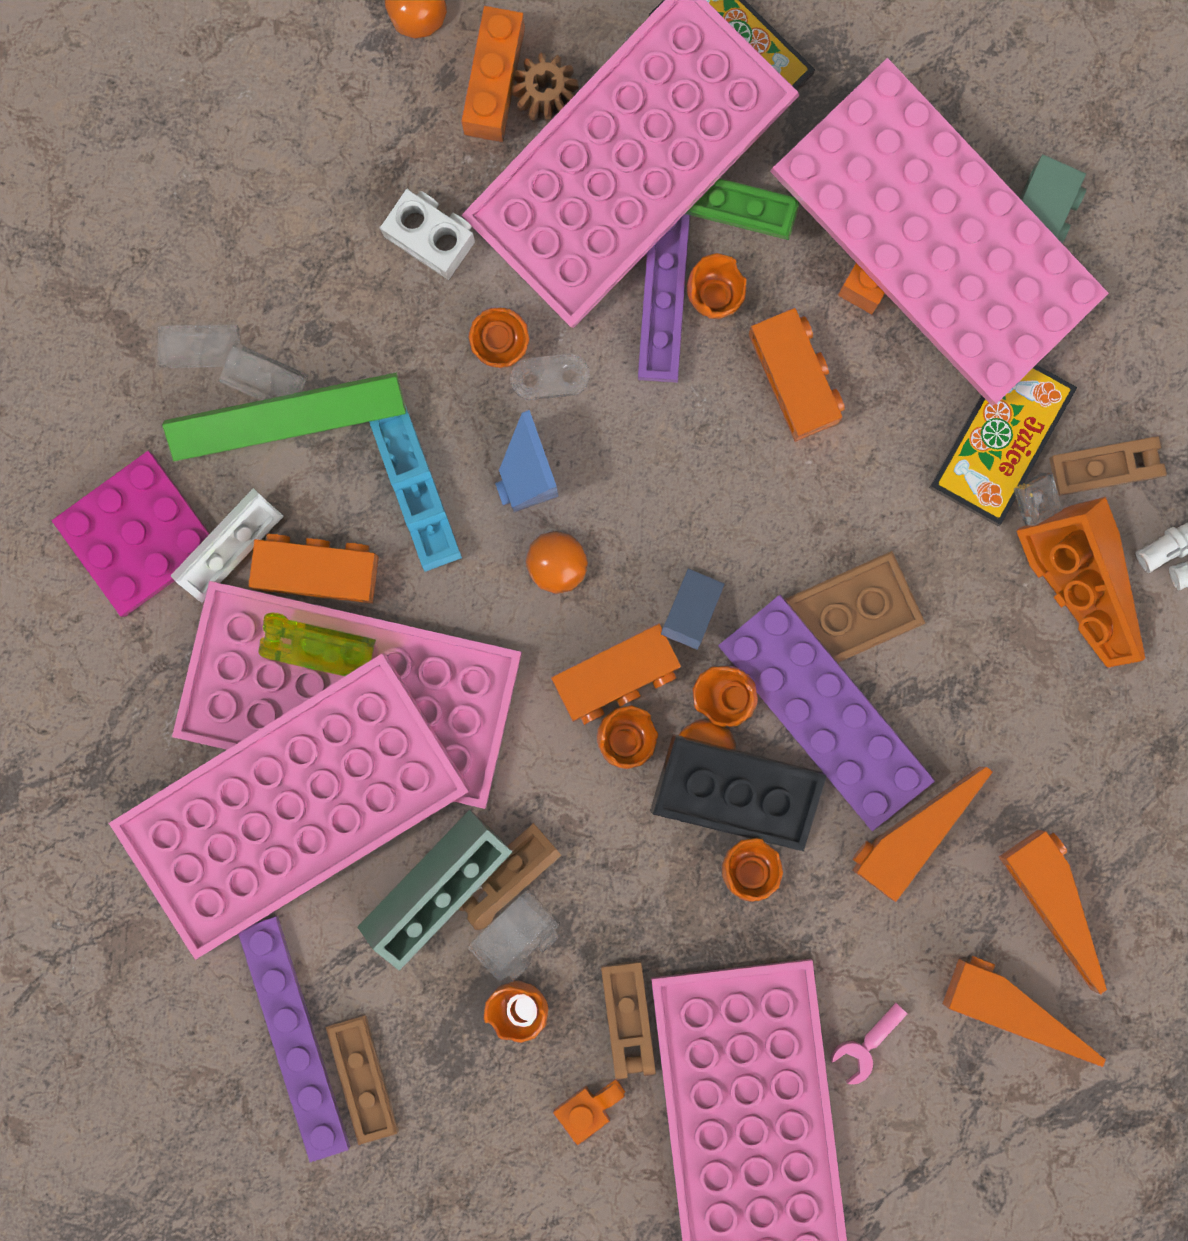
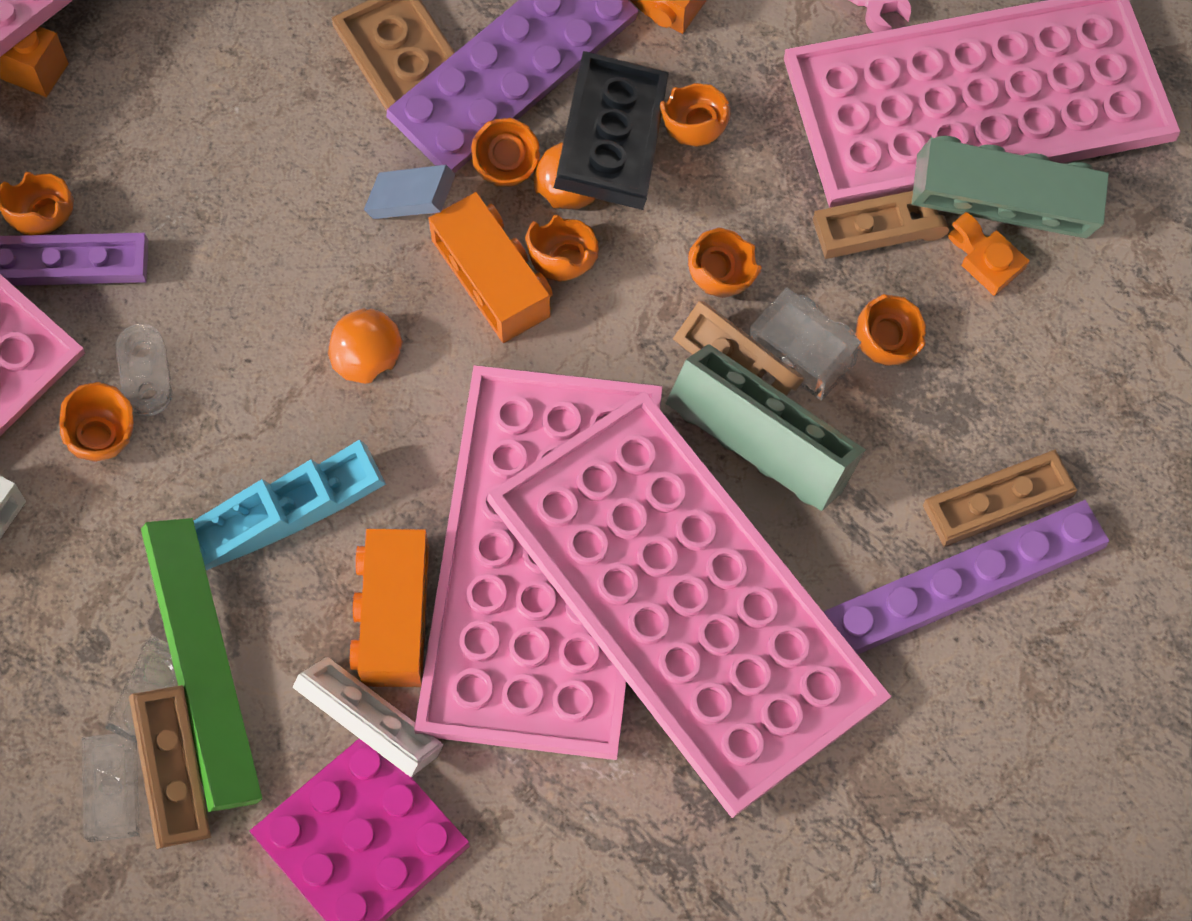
camera: 100 degrees left, 20 degrees down
clear neon green plate [258,612,376,676] -> none
medium blue slope [495,410,559,512] -> none
orange brick [749,308,845,442] -> none
none -> medium nougat tile [129,685,211,849]
none -> orange hair [688,227,762,298]
none -> sand green brick [911,136,1109,239]

